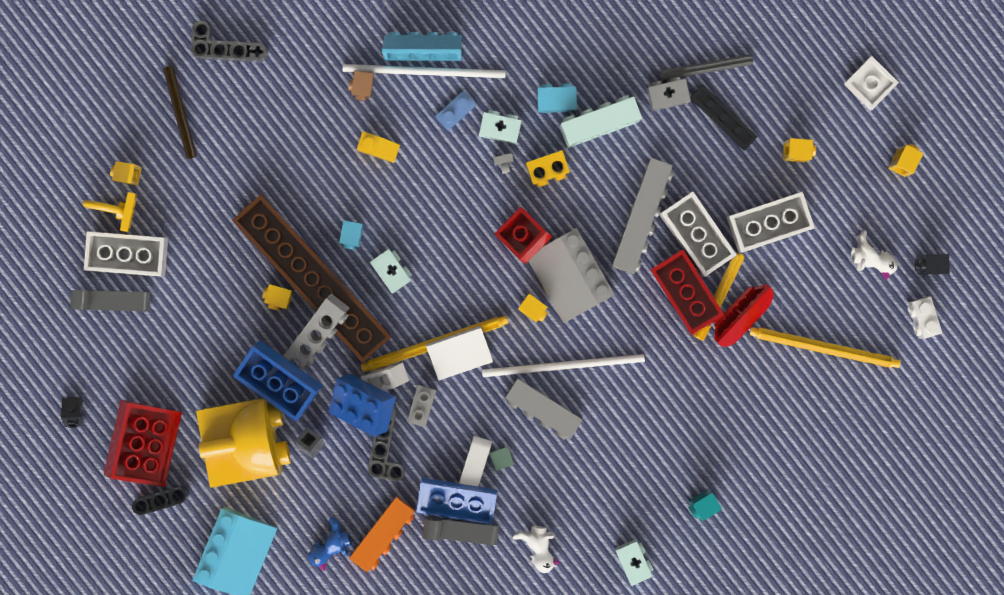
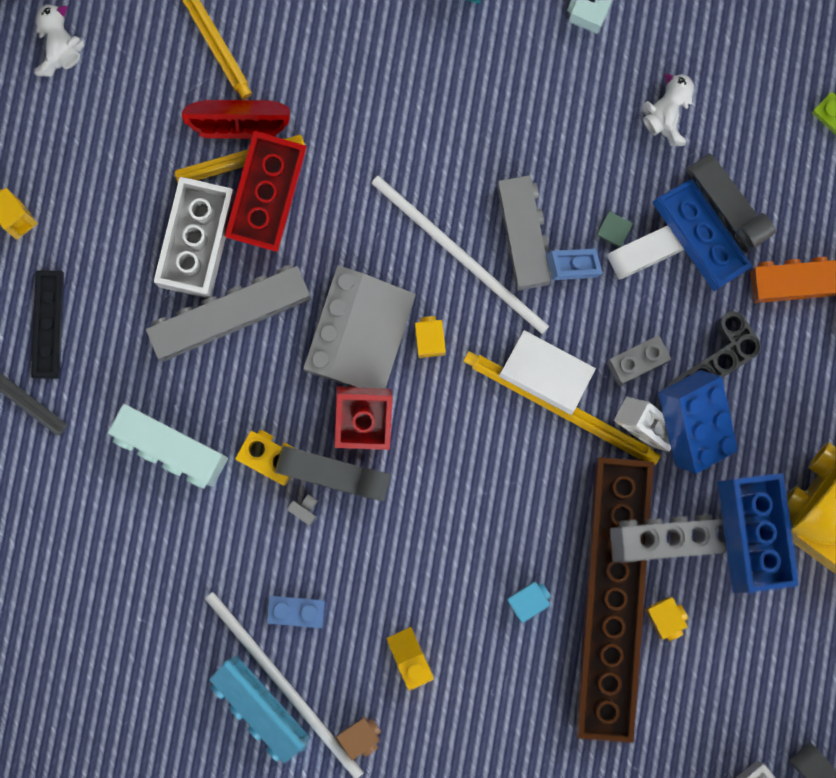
camera: 130 degrees left, 5 degrees down
dark grey brick [295,427,325,459] -> none
light aqua brick [370,249,412,294] -> none
light aqua brick [479,110,522,145] -> none
medium azure brick [537,84,577,113] -> none
light grey brick [647,77,691,111] -> none
white brick [726,192,815,253] -> none
none -> dark grey beam [275,446,391,502]
none -> medium blue plate [546,249,602,280]

